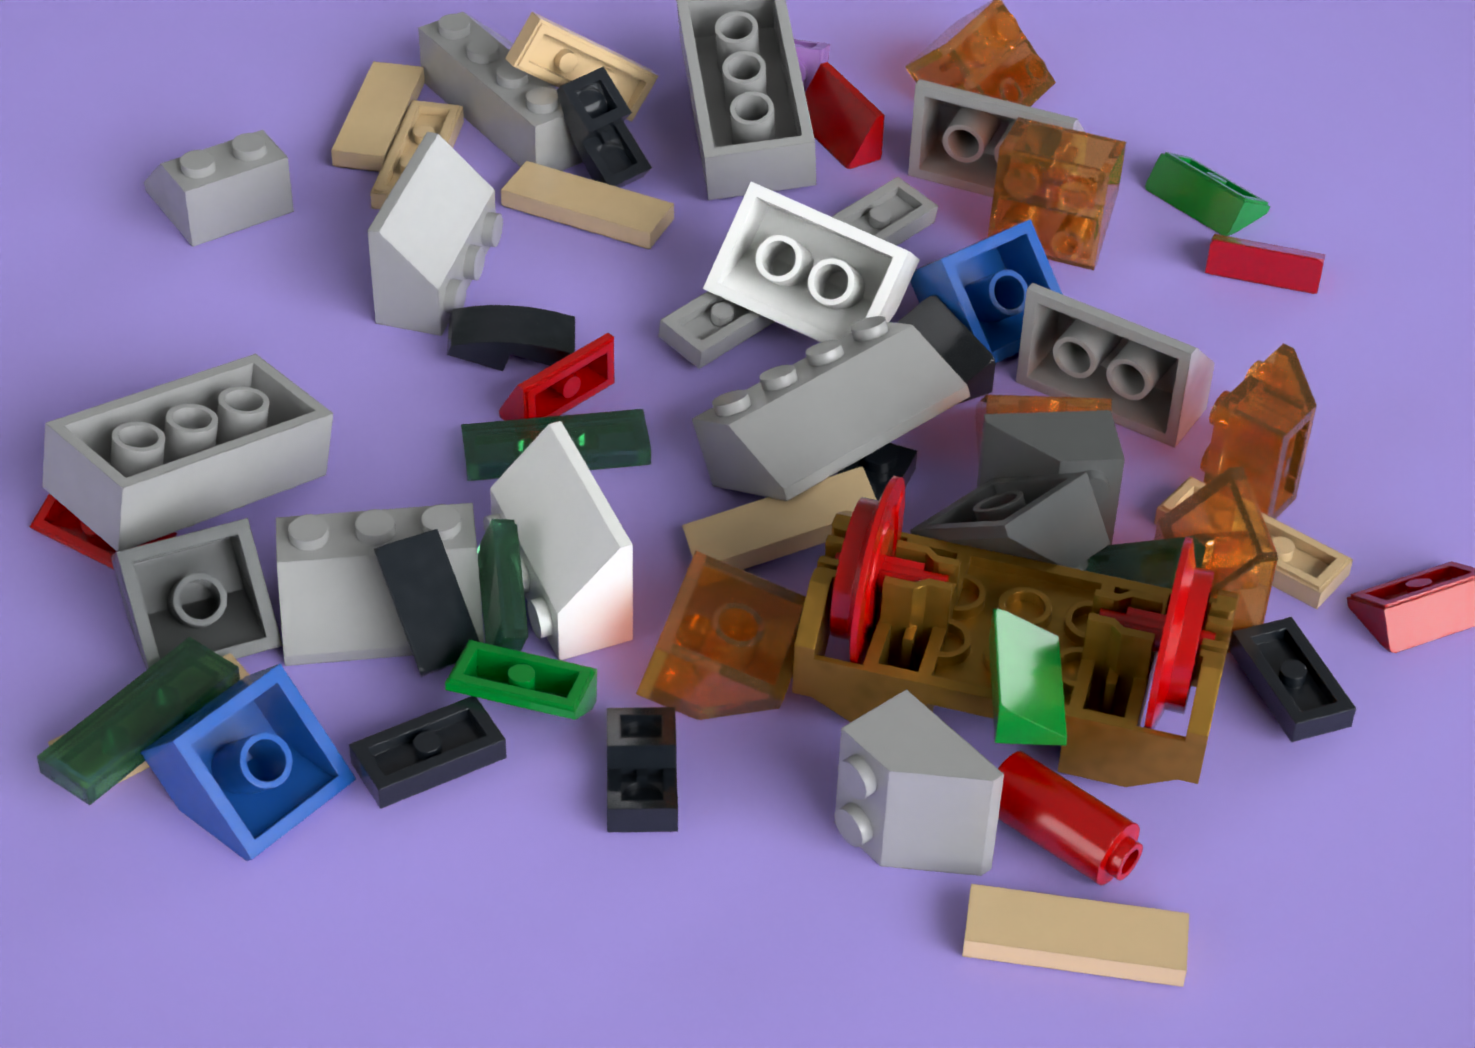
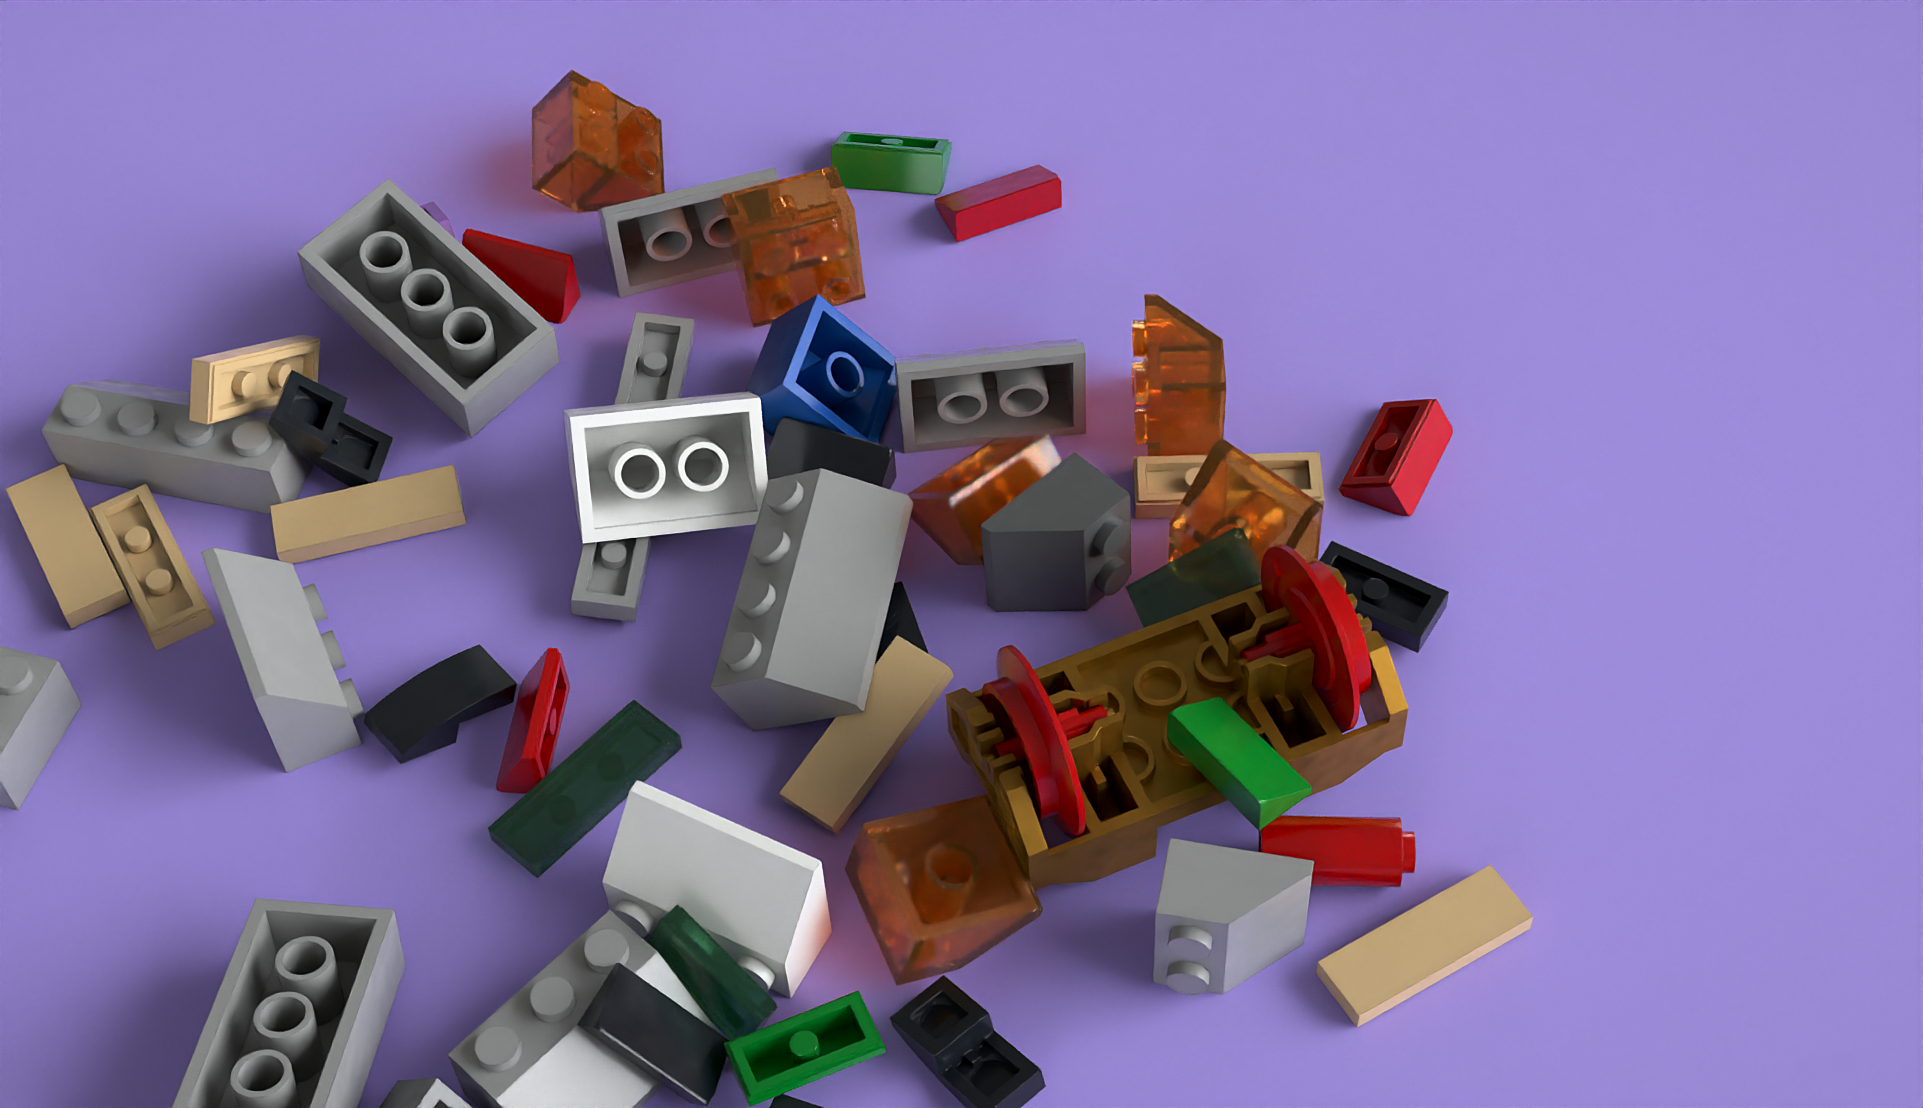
camera: 35 degrees left, 10 degrees up
dark grey slope [910,472,1110,570] -> none

